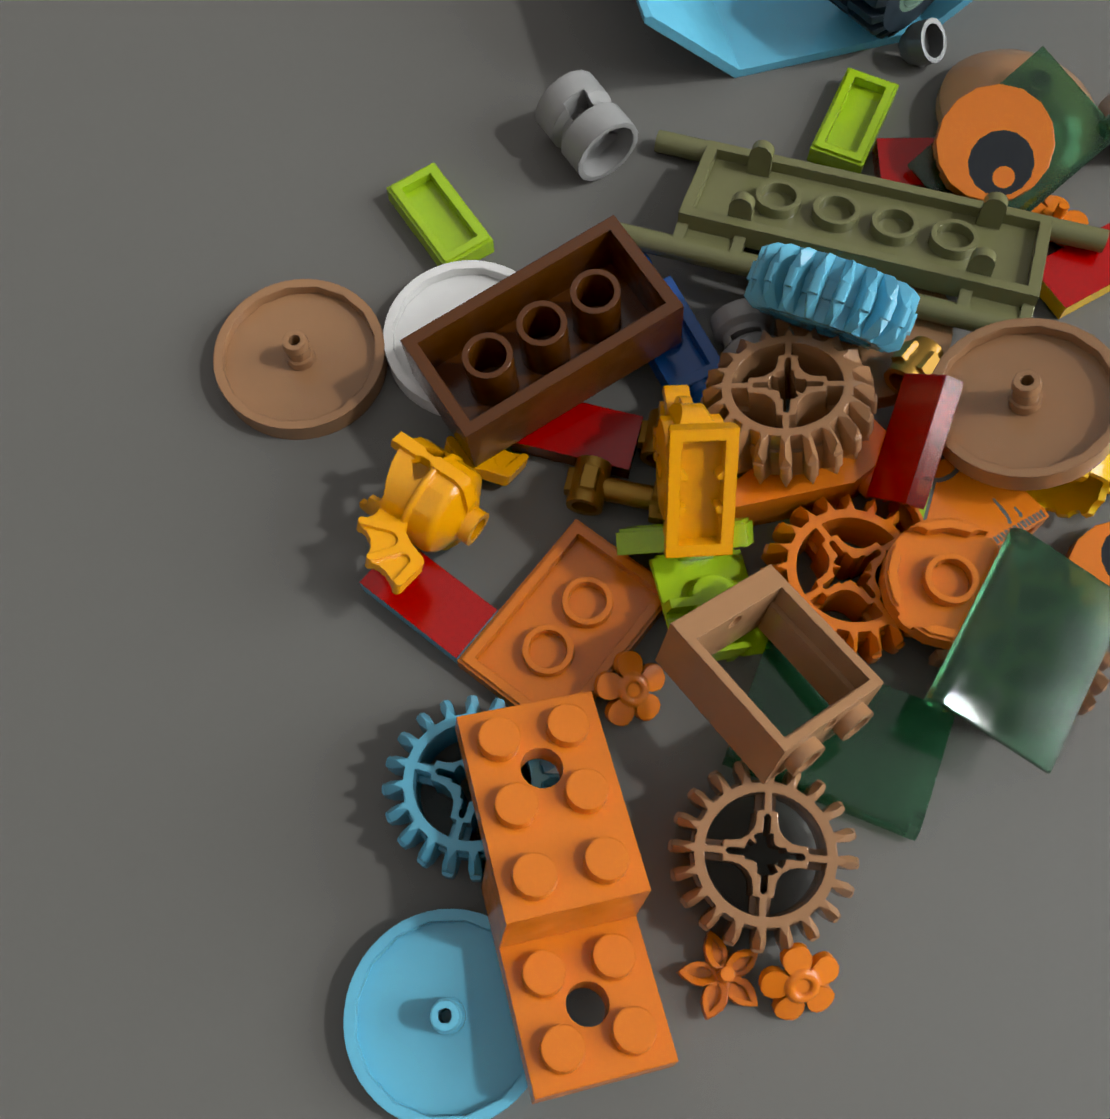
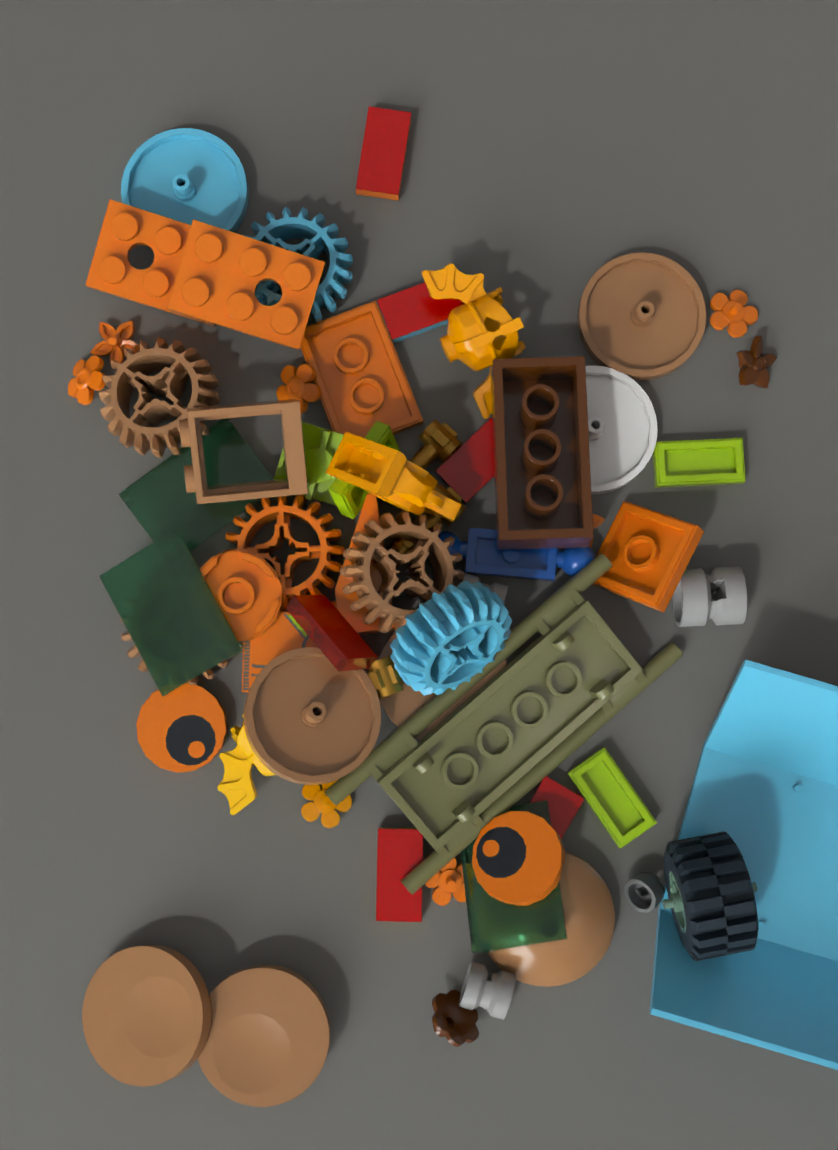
camera: 120 degrees right, 15 degrees up
none -> red tile [356,106,411,201]
none -> orange tile [592,501,704,613]
none -> orange plant [709,290,758,338]
none -> reddish brown plant [736,336,777,388]

